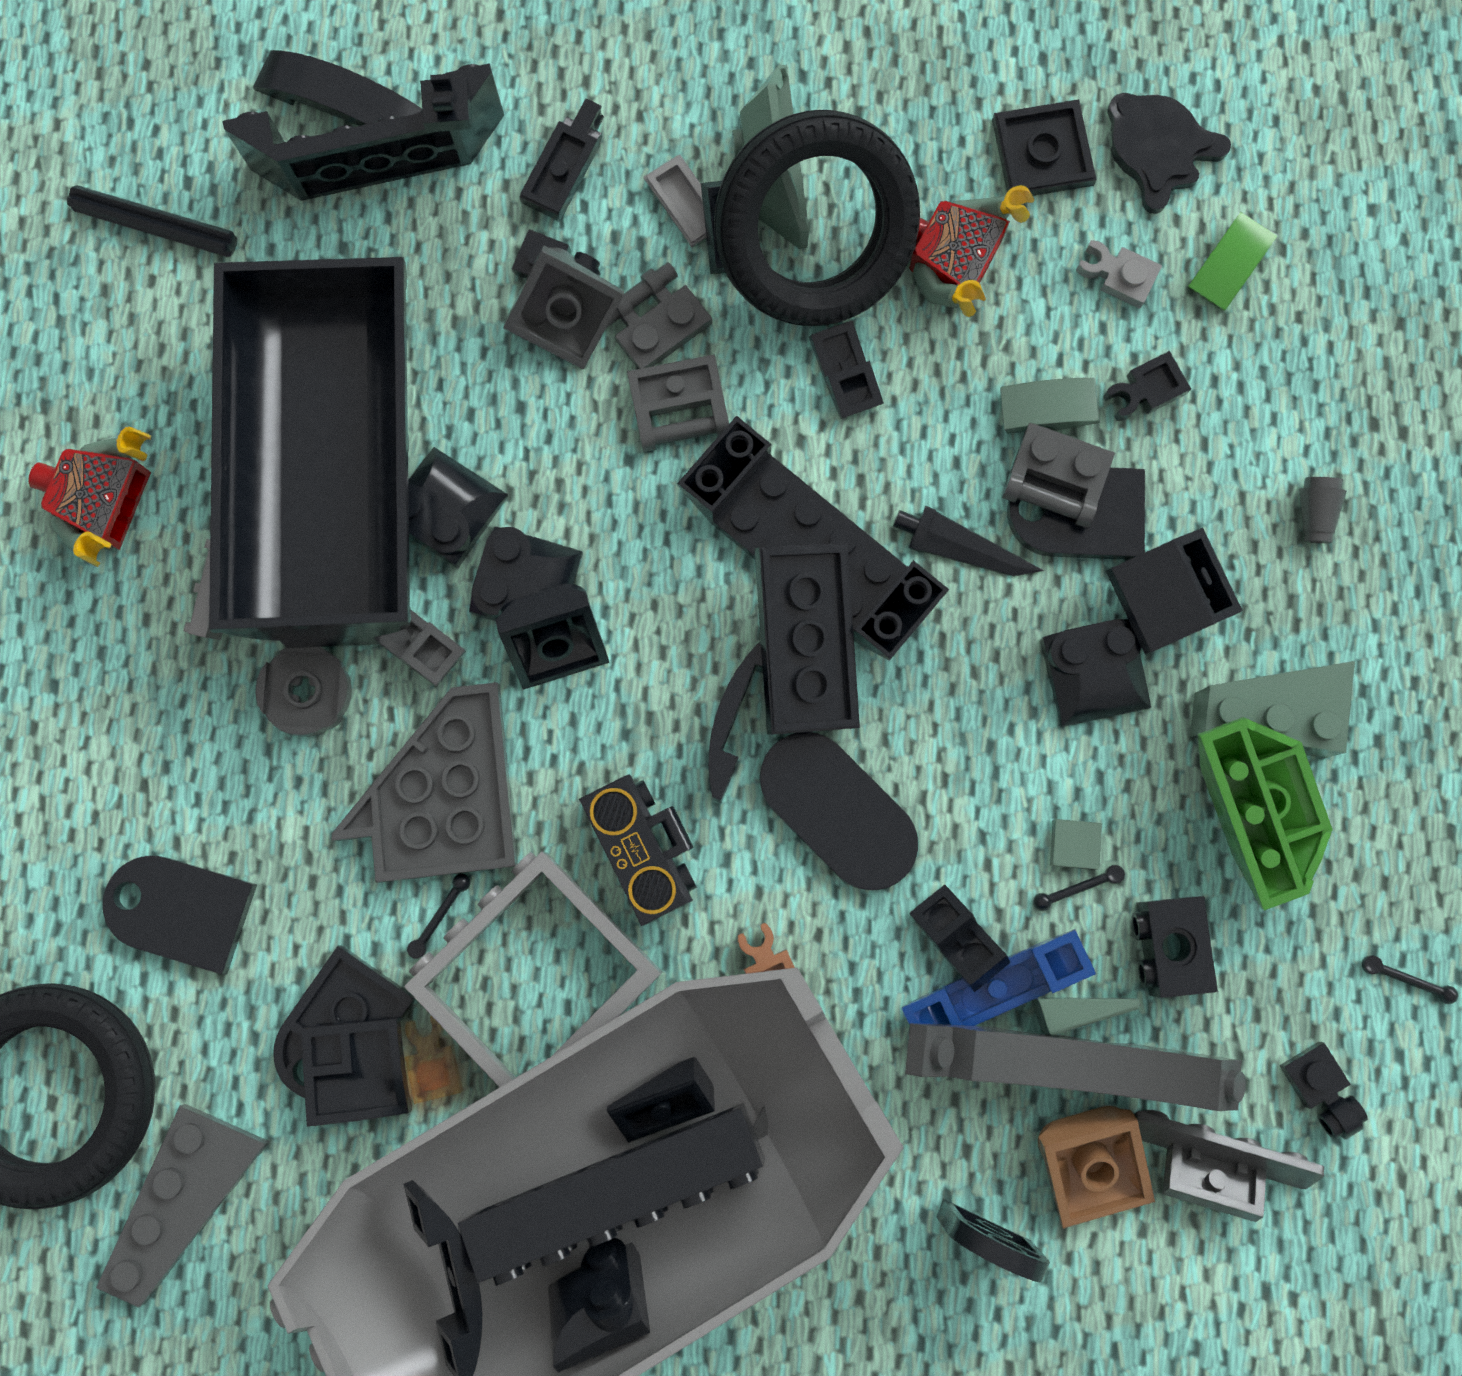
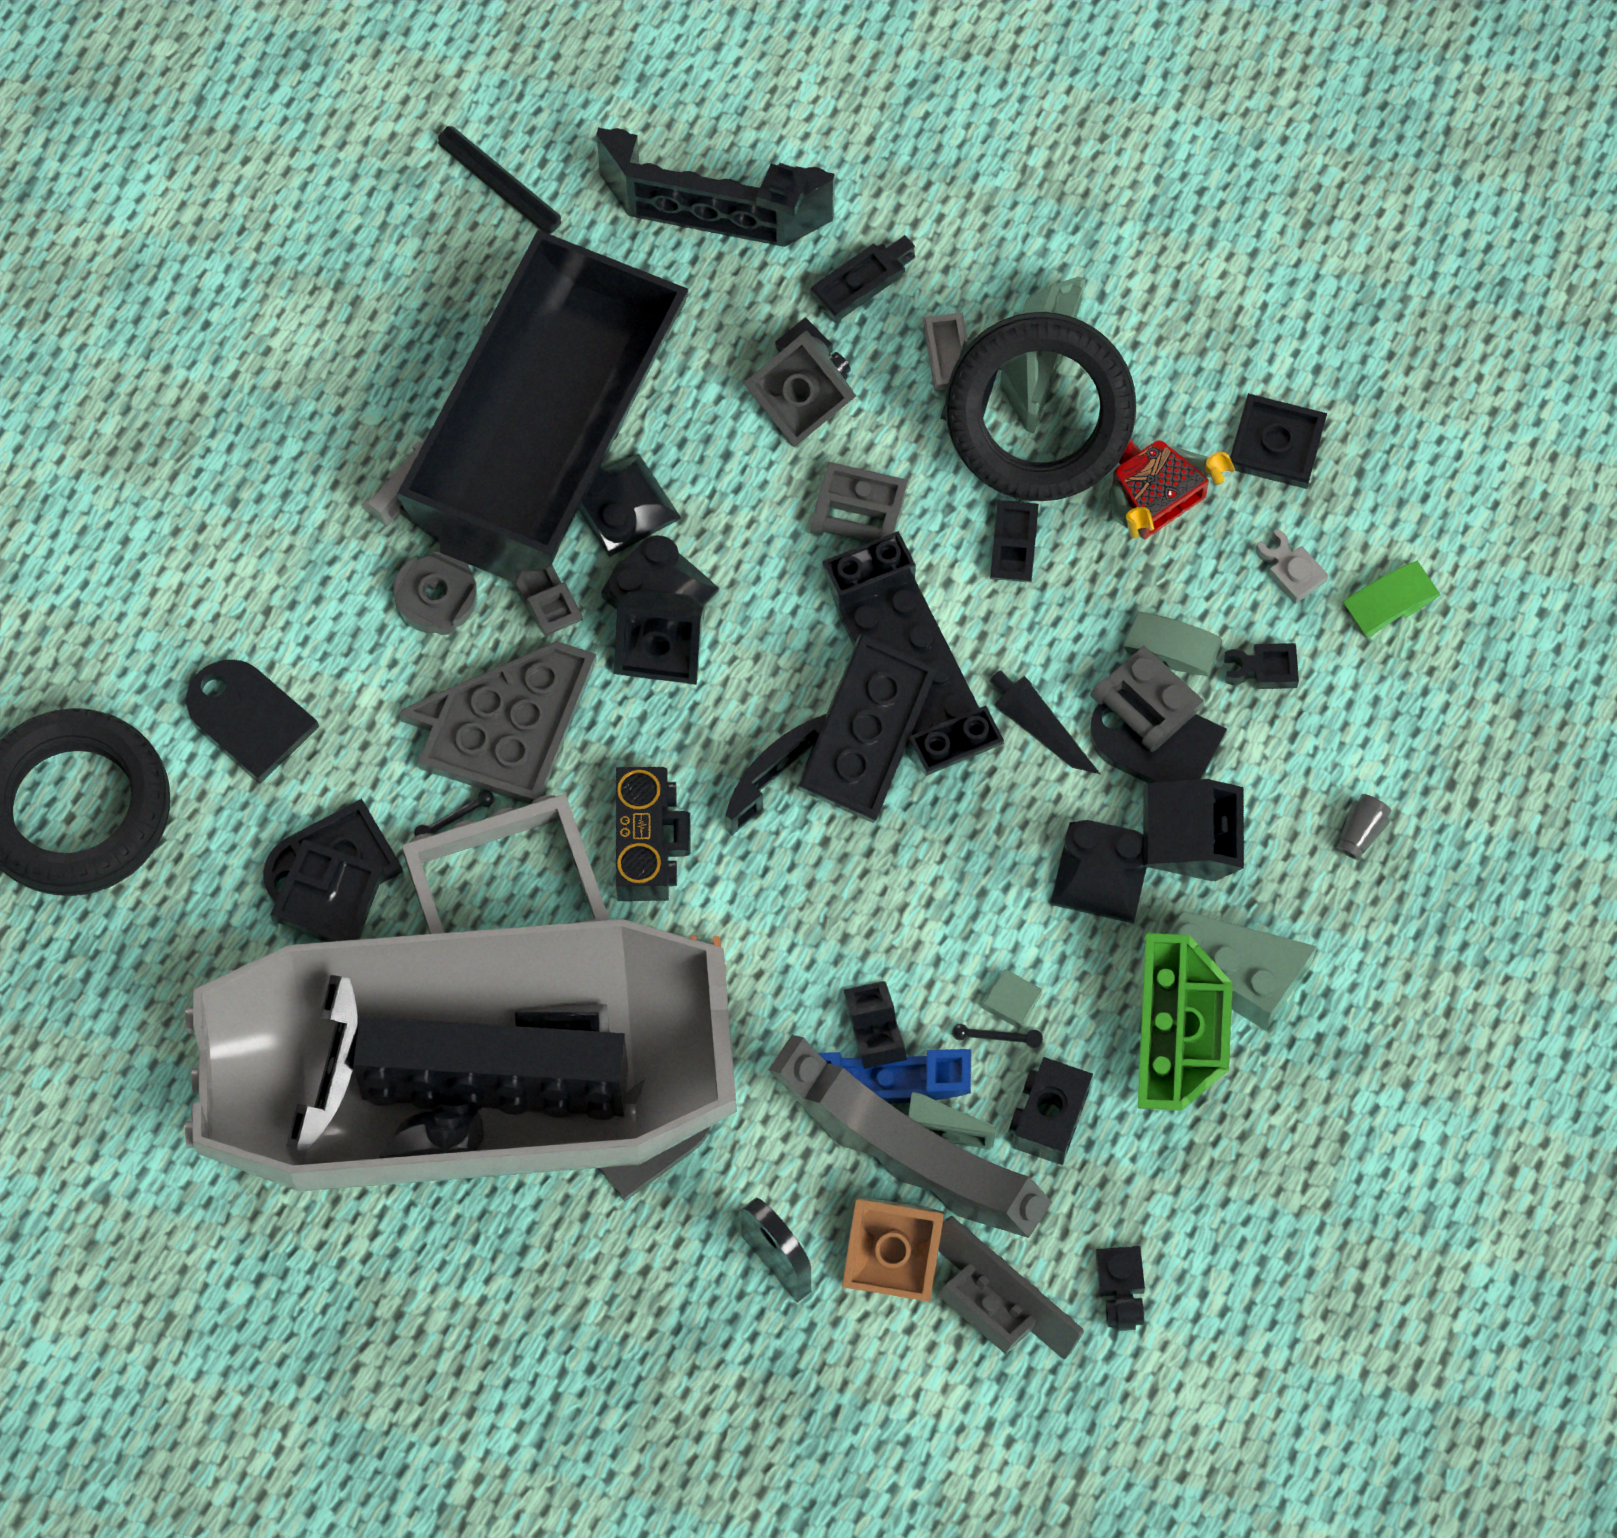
camera: 25 degrees right, 15 degrees down
torso [28,427,151,567] -> none
dark grey wing [96,1104,270,1307] -> none
black slope [253,50,422,126] -> none
clear orange plate [405,1016,463,1104] -> none
dark grey plate [607,262,712,369] -> none
black tile [760,732,918,890] -> none
black tile [1107,93,1231,214] -> none
black hinge [1362,955,1458,1004] -> none

